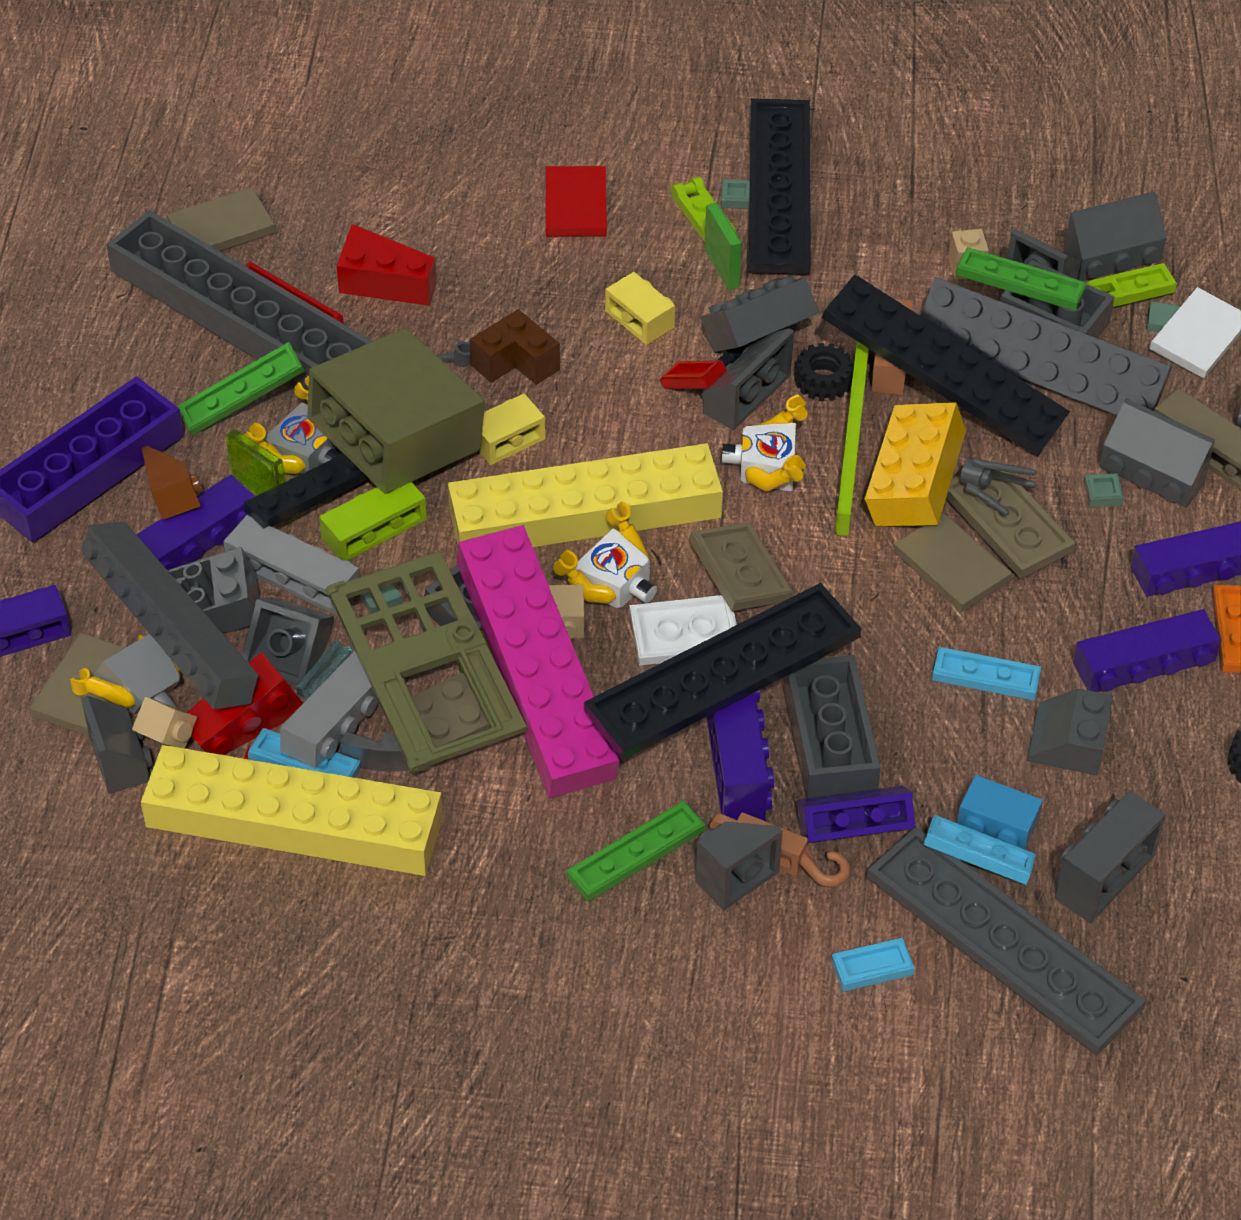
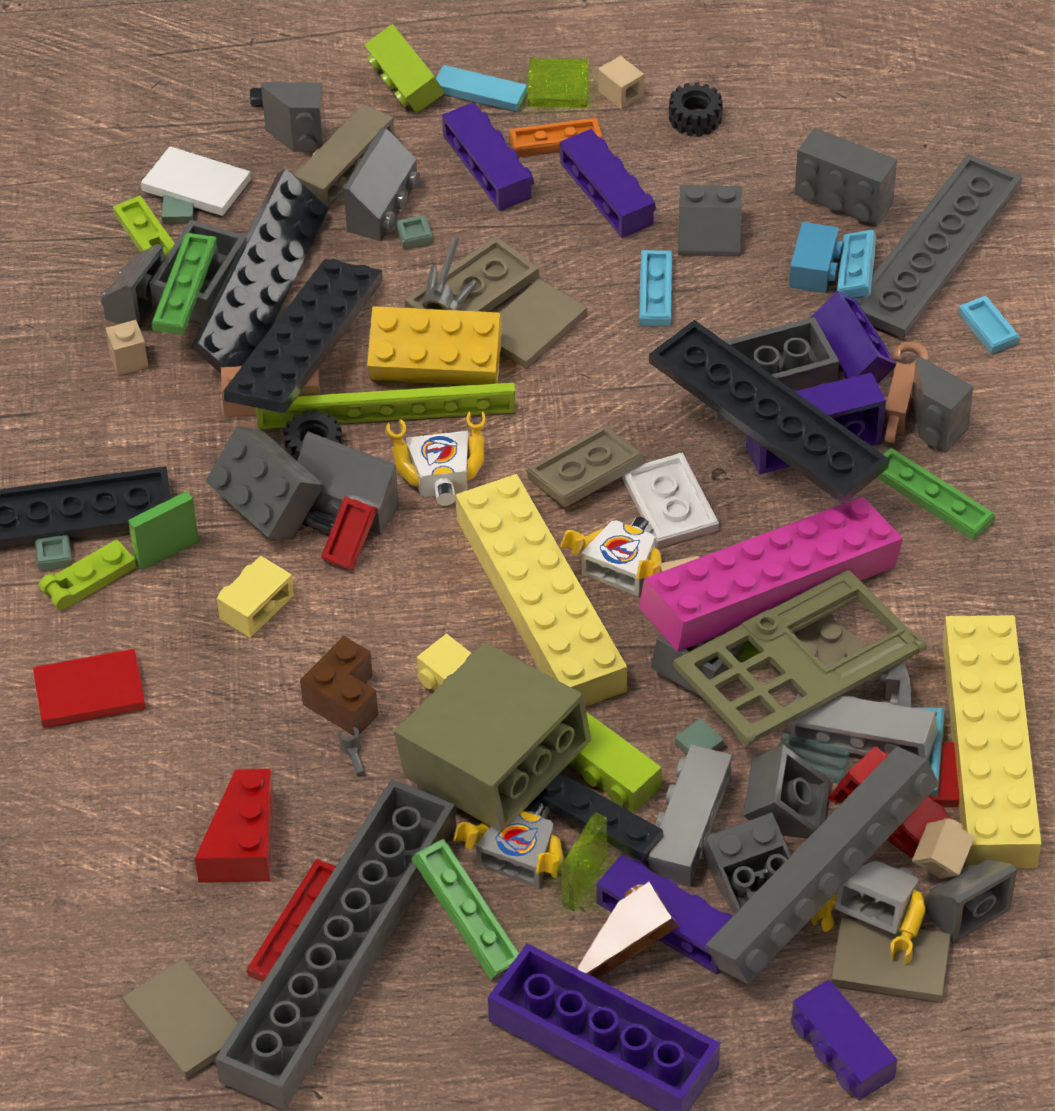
camera: 100 degrees left, 0 degrees up
dark grey slope [1064,192,1166,281] -> none

